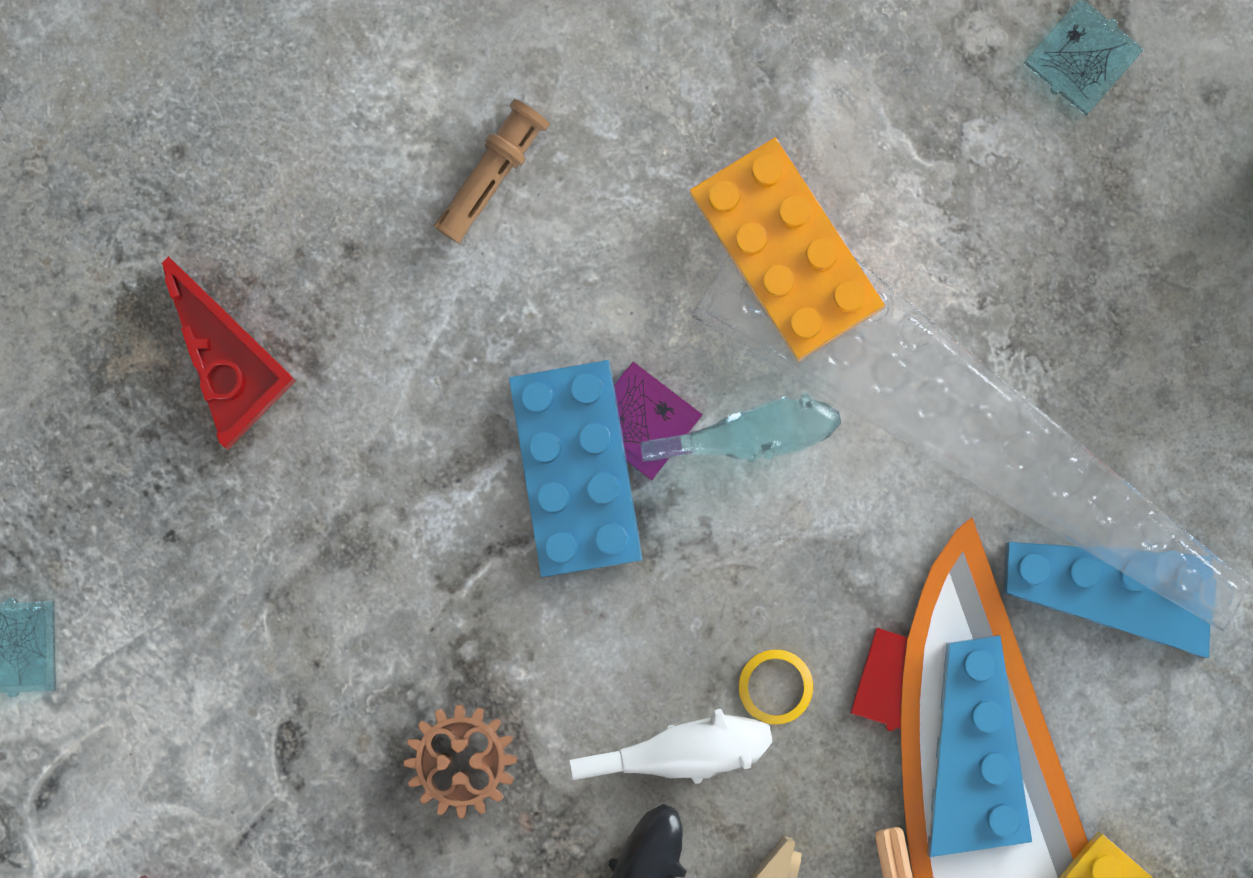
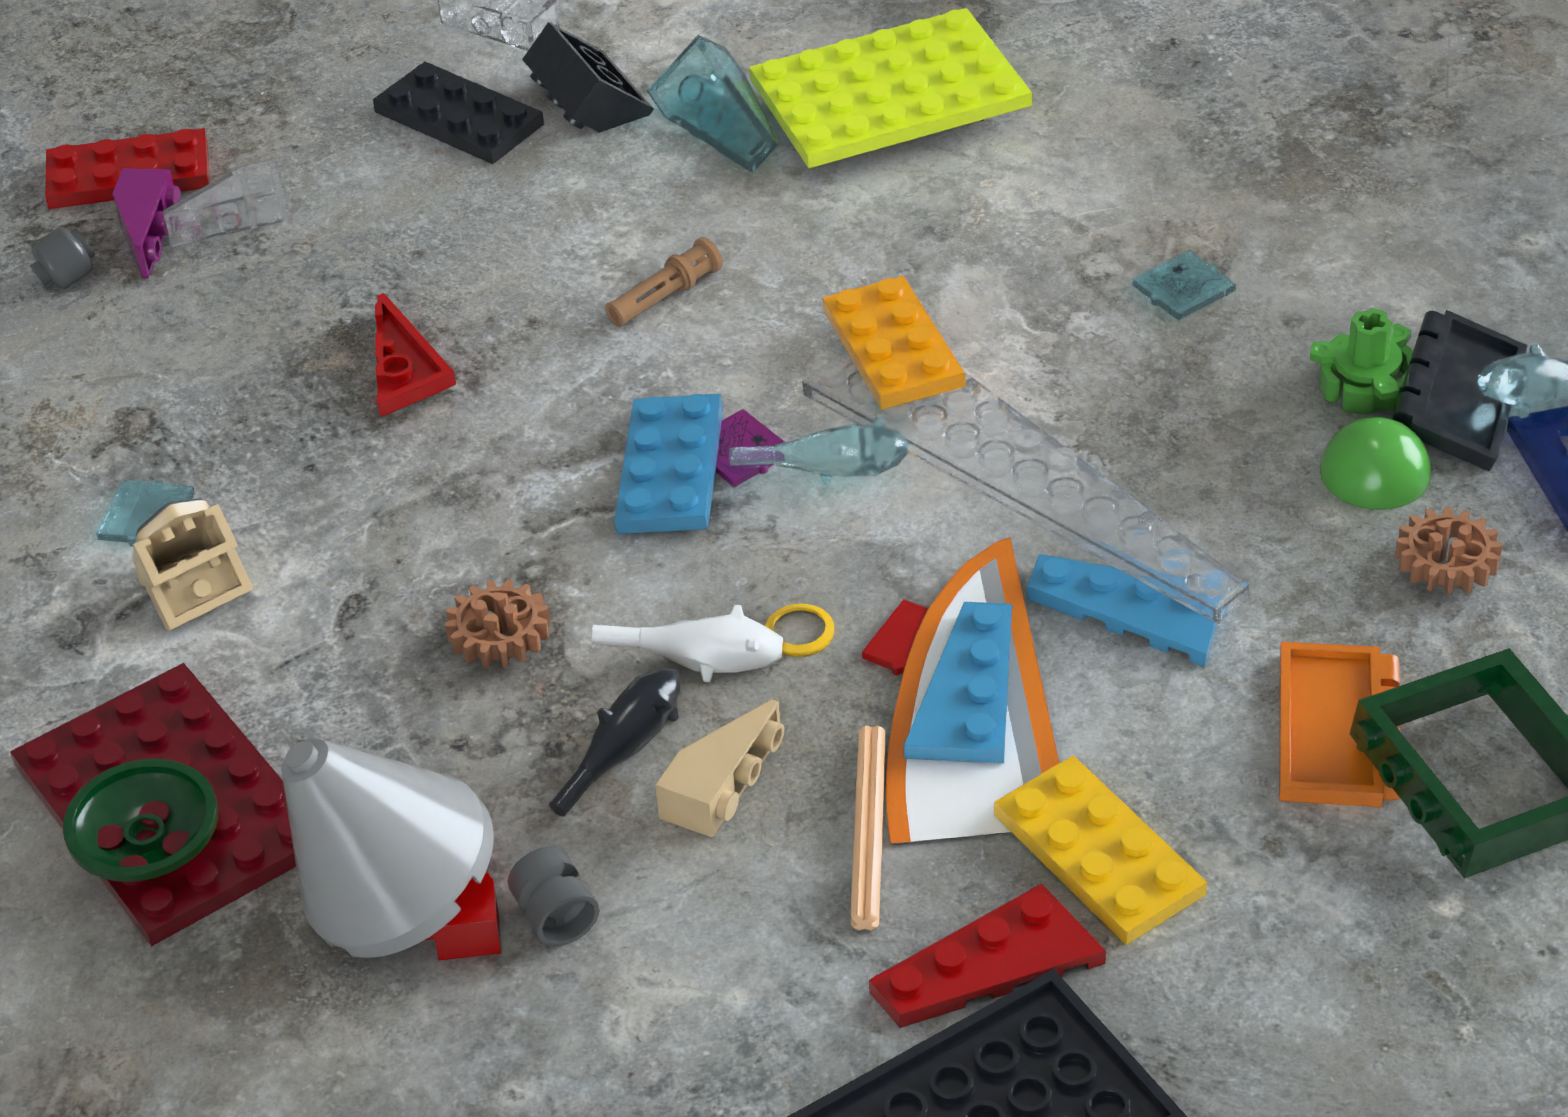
camera: 15 degrees right, 40 degrees down
none -> tan piece [132,498,254,630]

